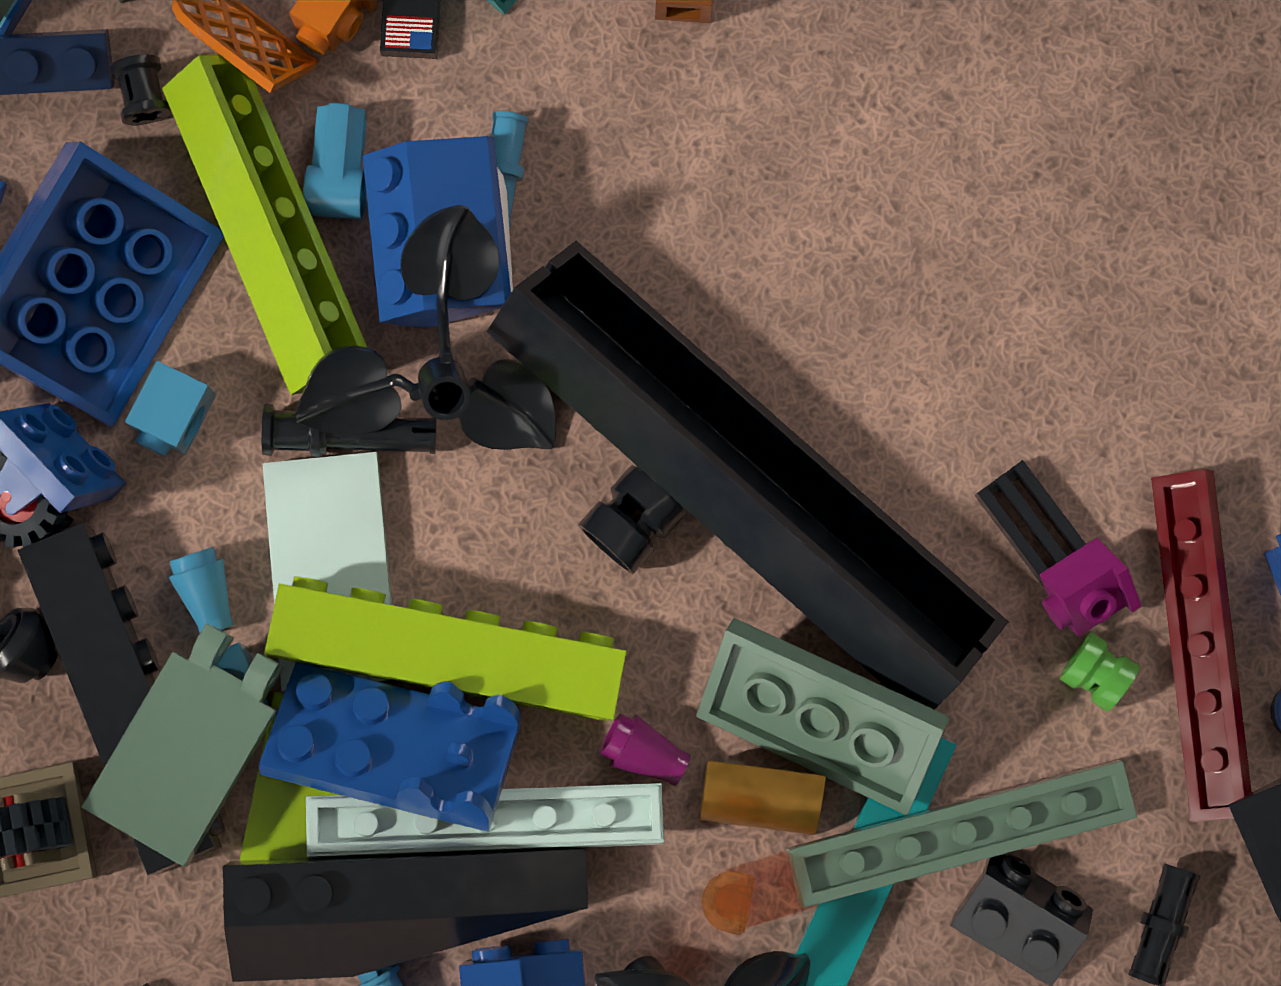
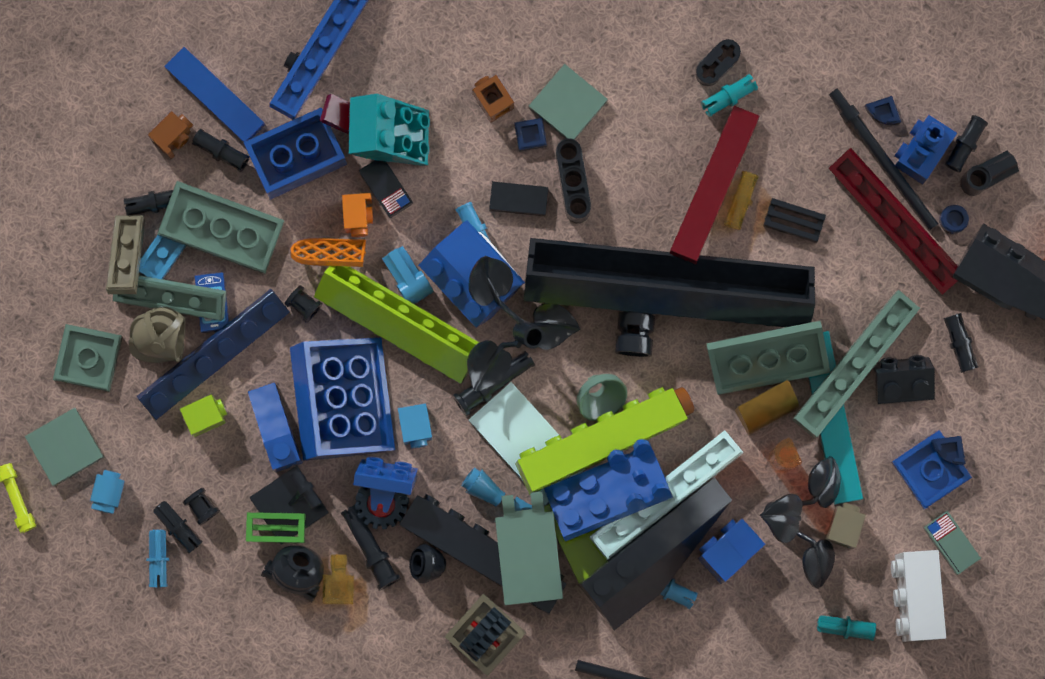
camera: 35 degrees left, 0 degrees up
magenta cone [600,713,690,786] -> none
magenta brick [1039,538,1142,637] -> none
bright green wheel [1059,632,1140,713] -> none
none -> black tile [489,181,548,217]
none -> dark blue tile [514,118,547,152]
none -> sand green tile [528,64,608,140]
none -> black beam [556,138,591,223]
none -> sand green piece [576,374,627,421]
none -> dark red tile [669,106,760,264]
none -> dark orange tile [674,387,694,416]
none -> black beam [695,39,741,86]
none -> teal pin [701,74,758,117]
none -> clear yellow pin [724,171,759,230]
none -> black bar [829,88,938,230]

